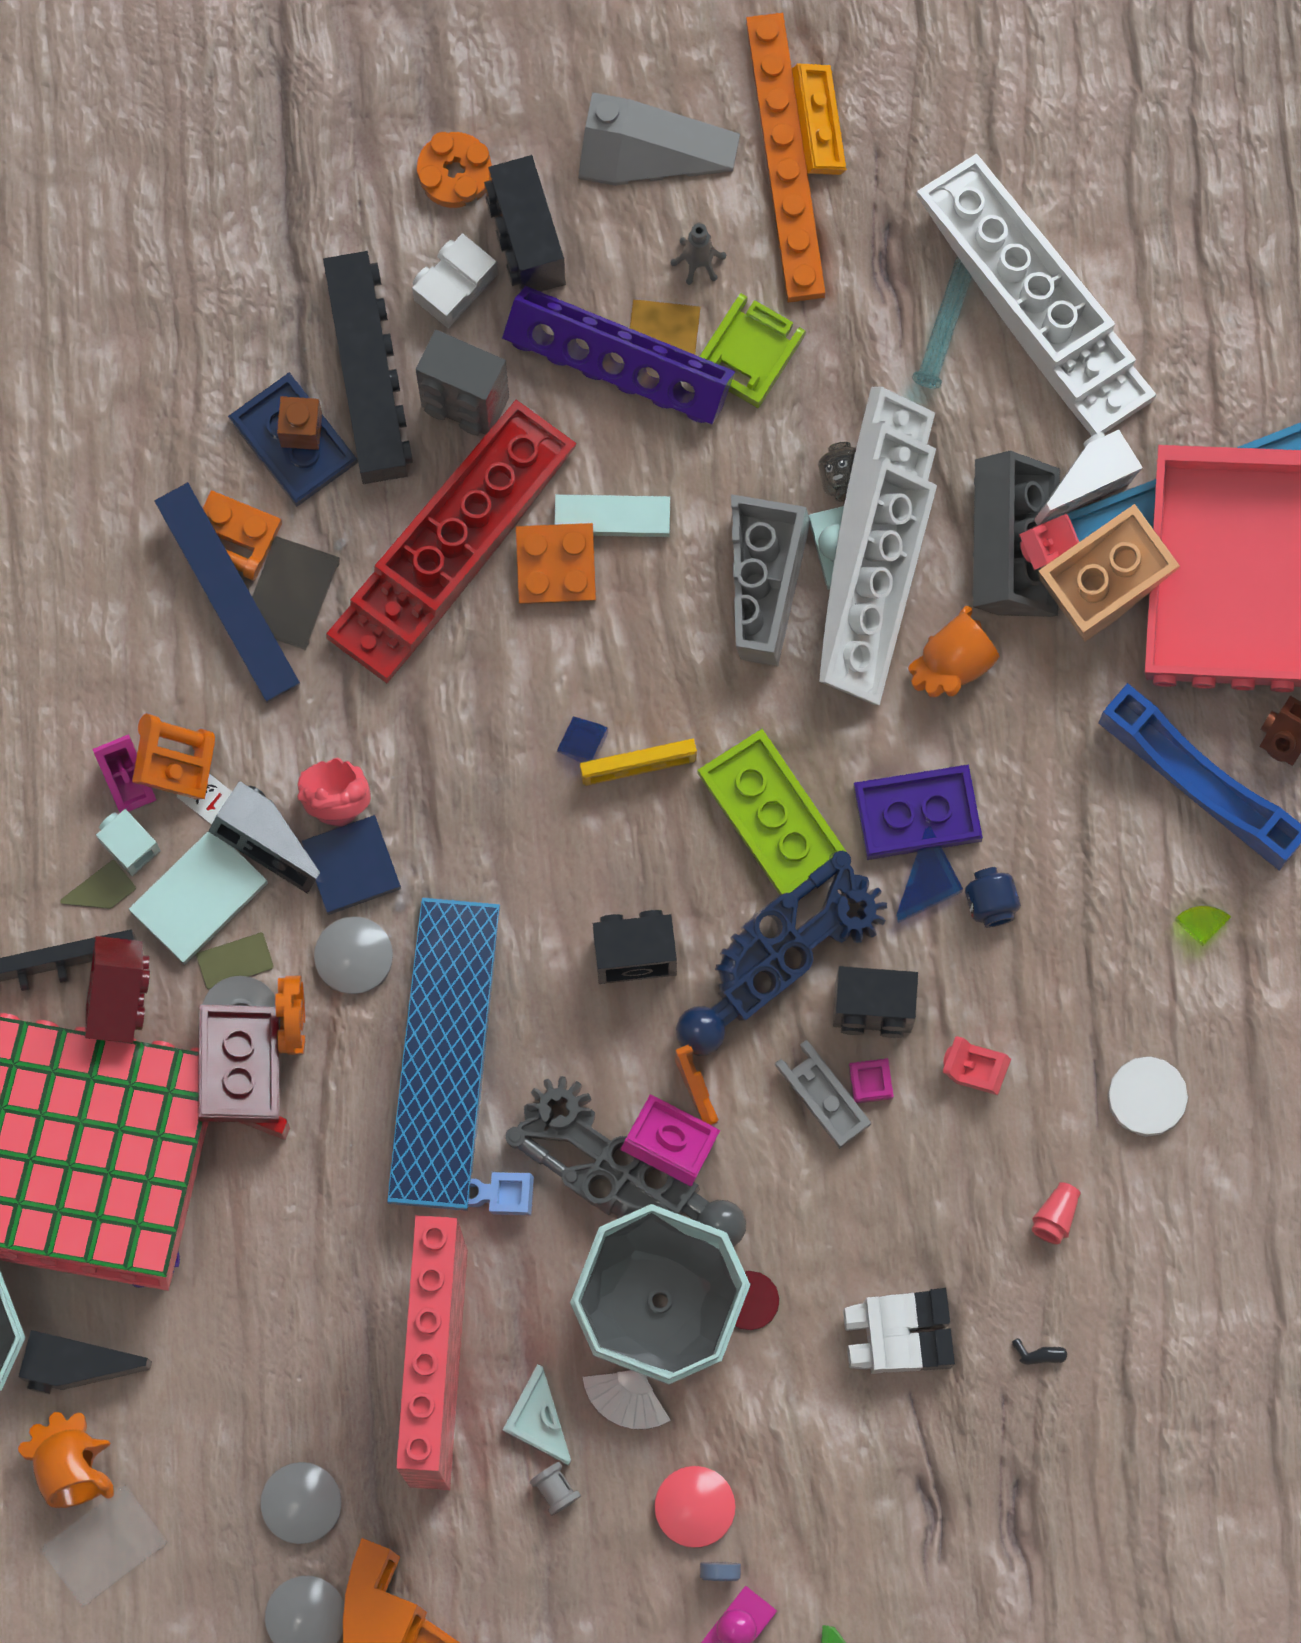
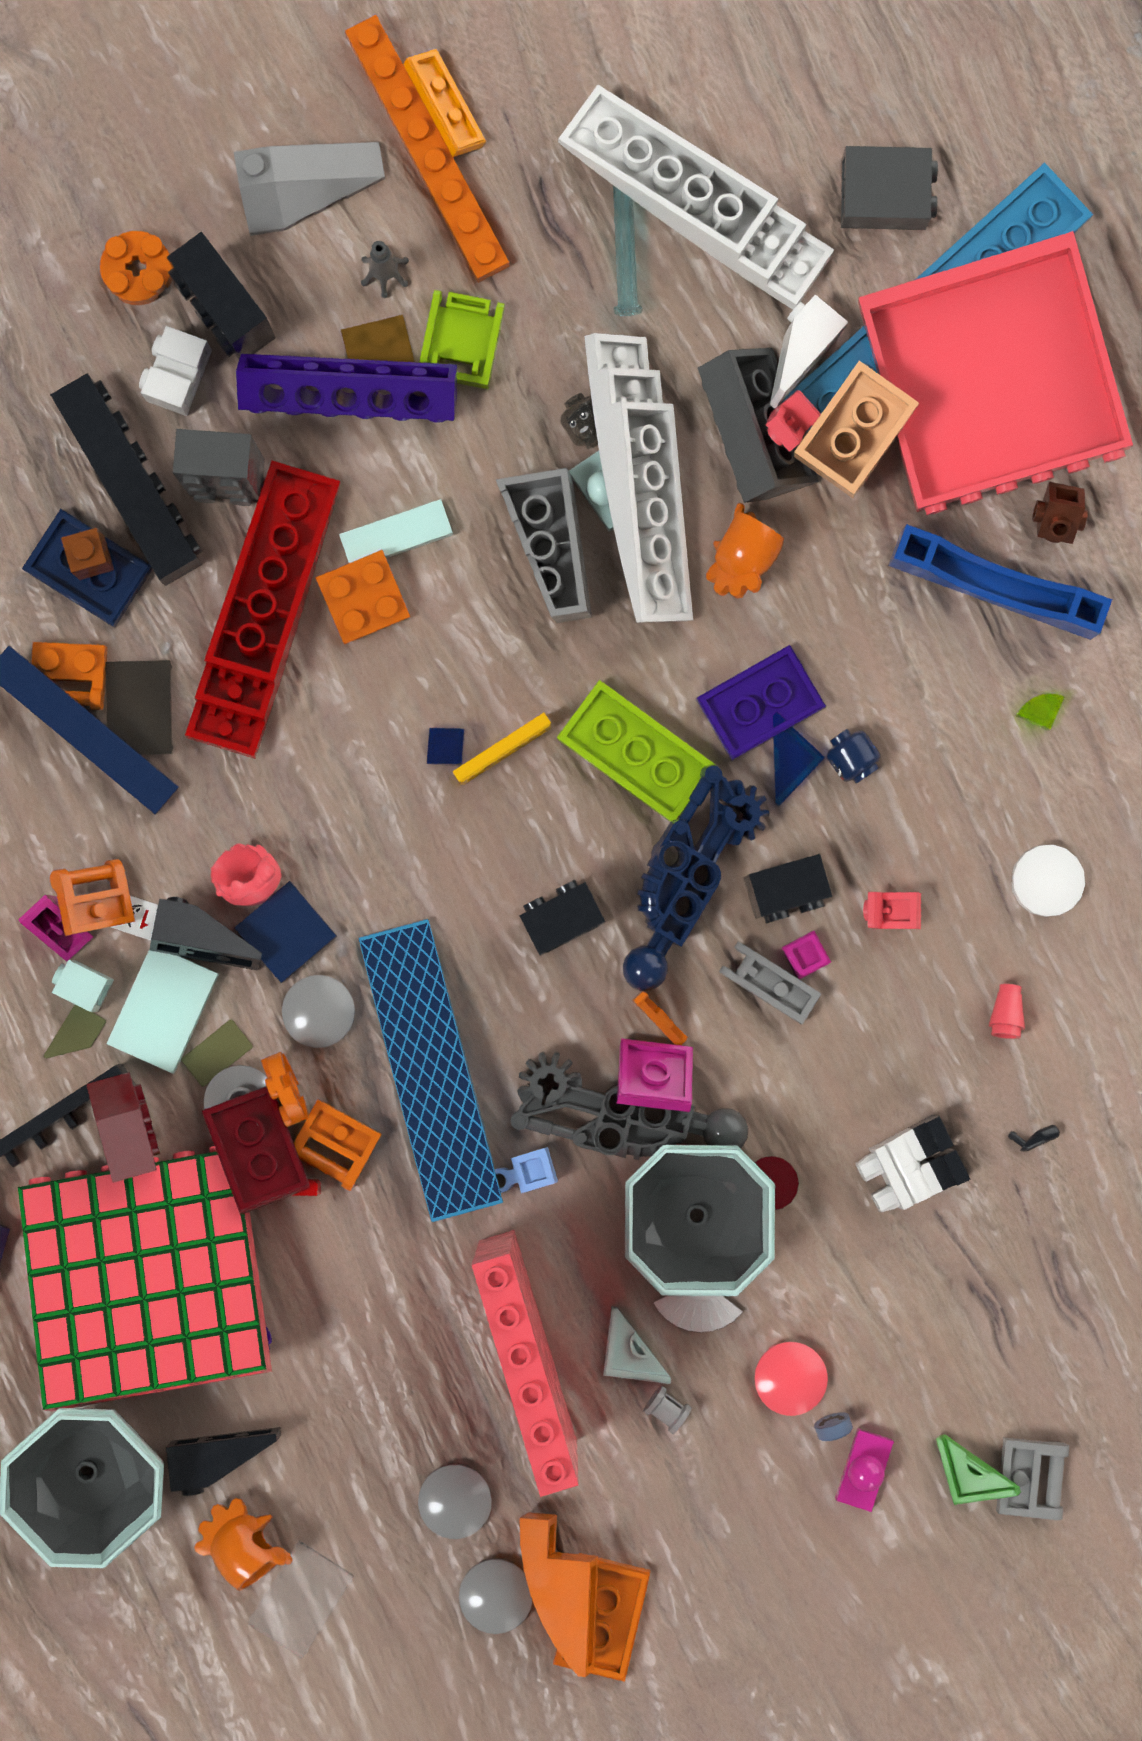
camera: 25 degrees left, 10 degrees up
none -> orange plate [294,1099,382,1192]
none -> dark grey brick [841,146,938,230]

